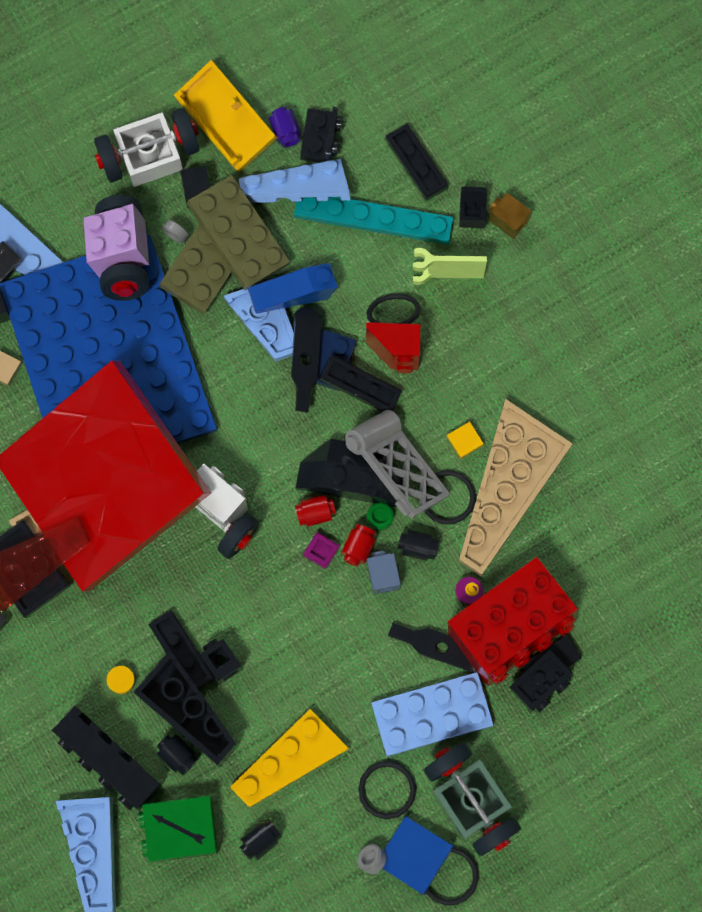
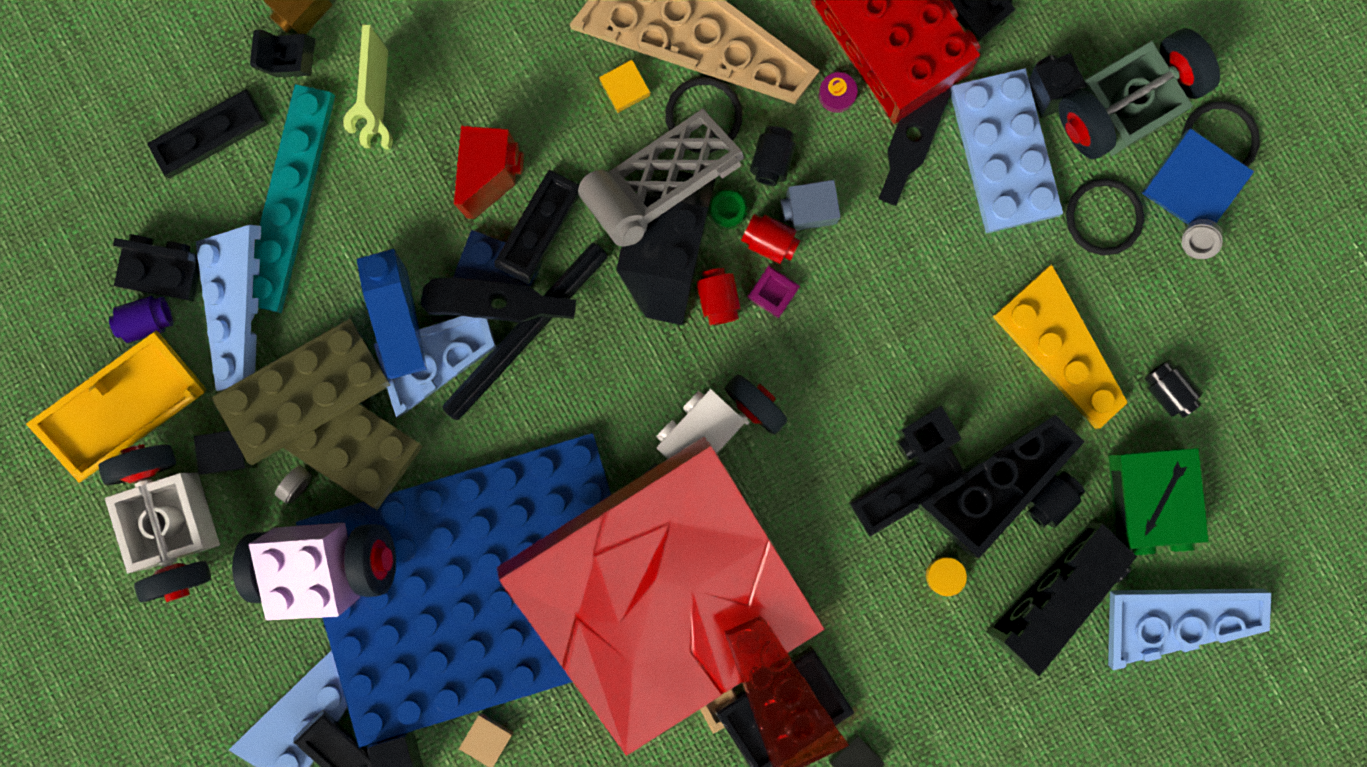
camera: 85 degrees left, 10 degrees up
black piece [366,294,421,324] -> none
none -> black axle [442,243,608,420]
none -> black brick [1029,53,1087,118]

